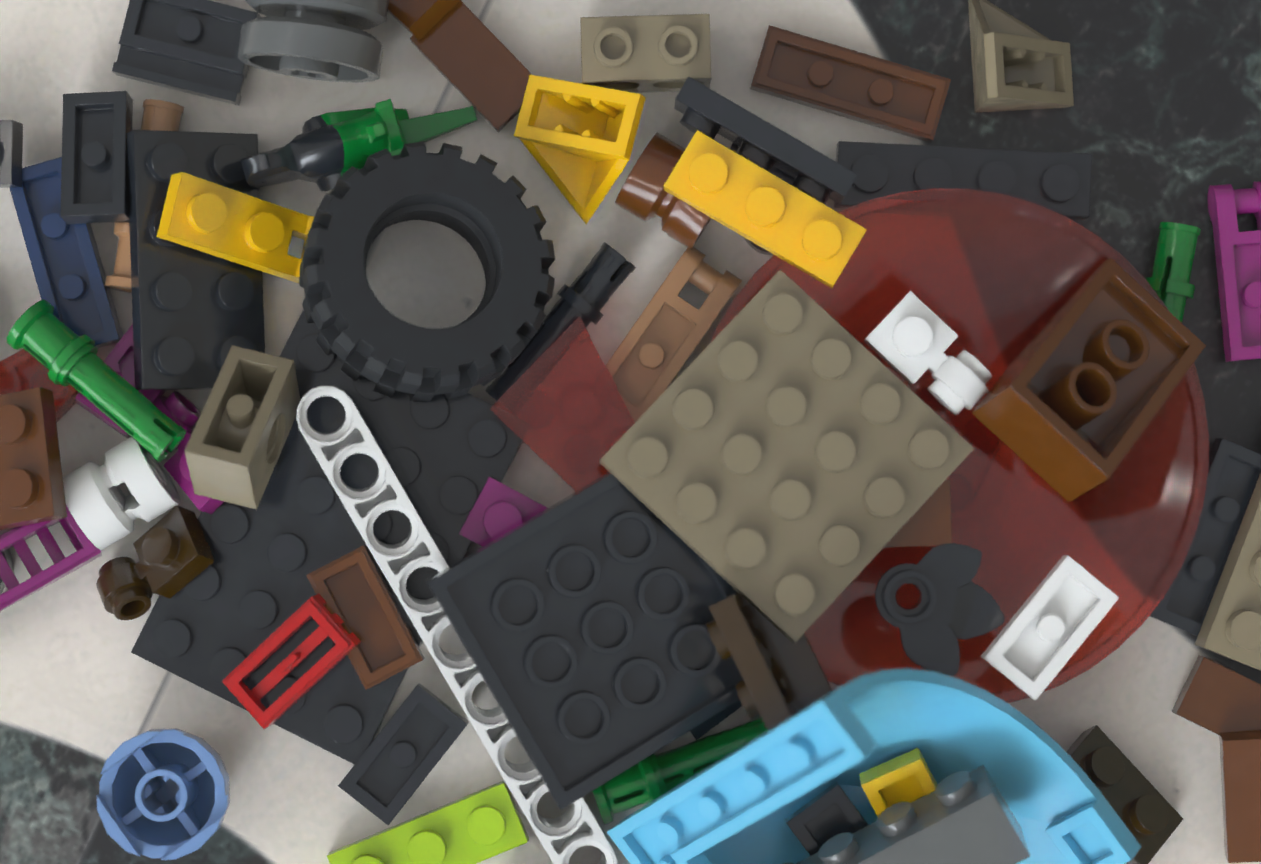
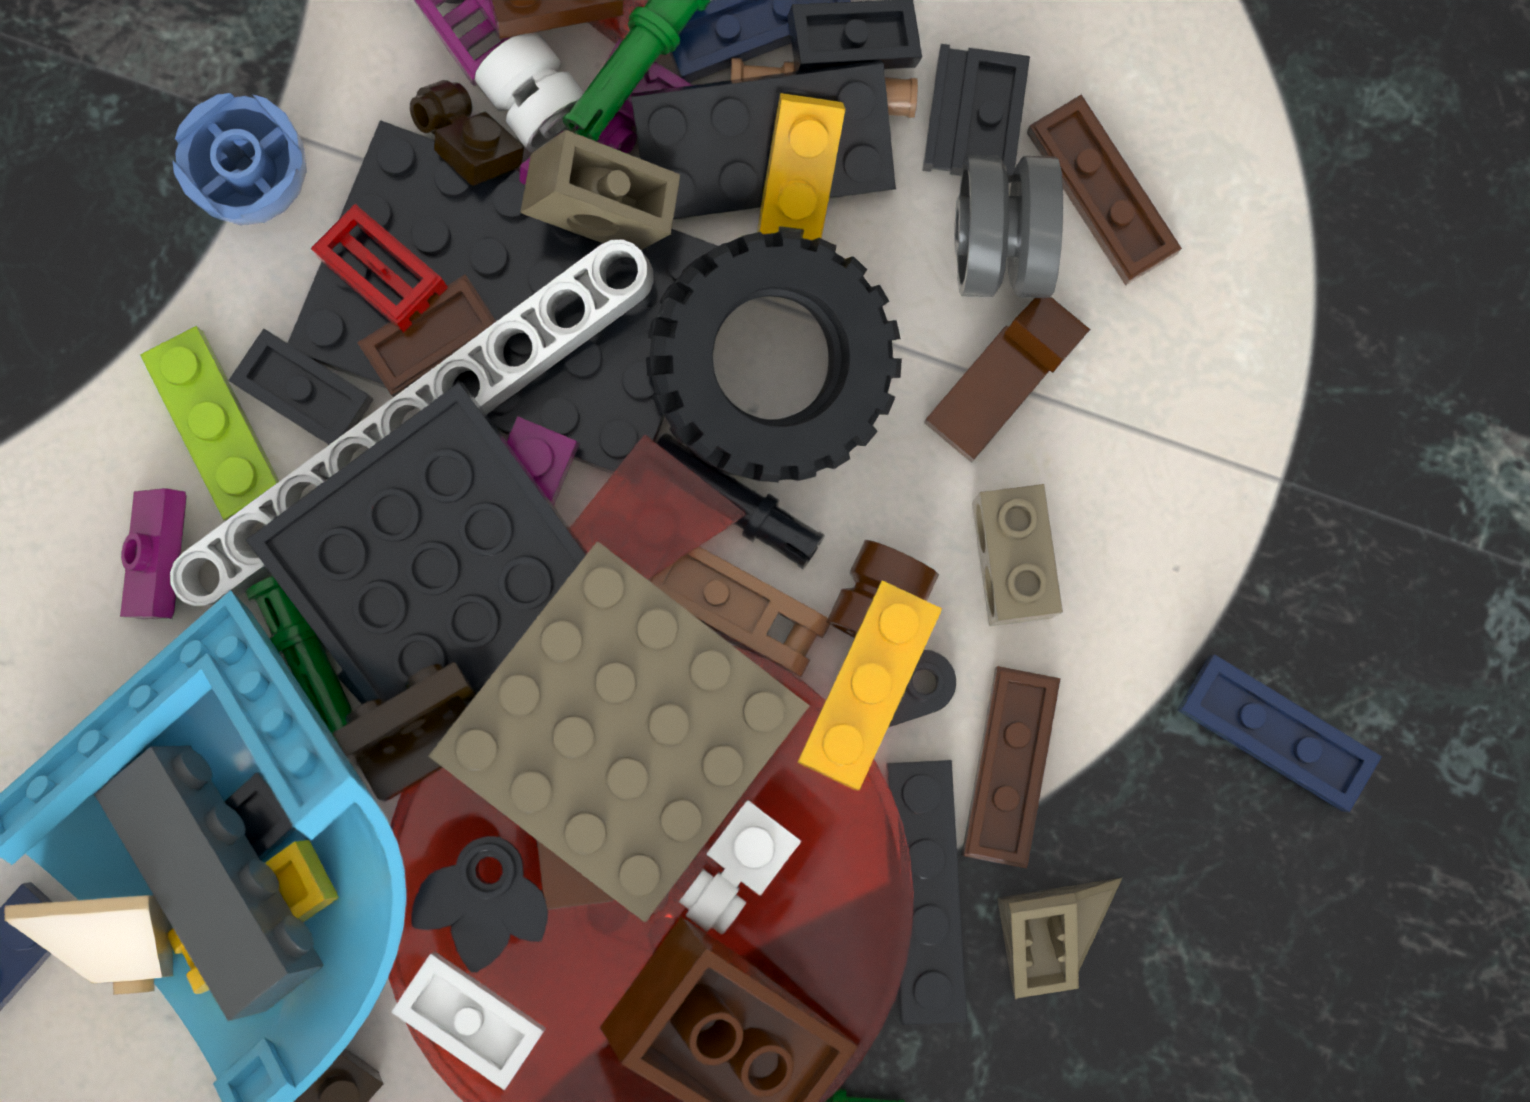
camera: 85 degrees right, 5 degrees down
animal [240,99,478,191] -> none
yellow slope [514,74,646,224] -> none
black plate [674,76,858,205] -> none

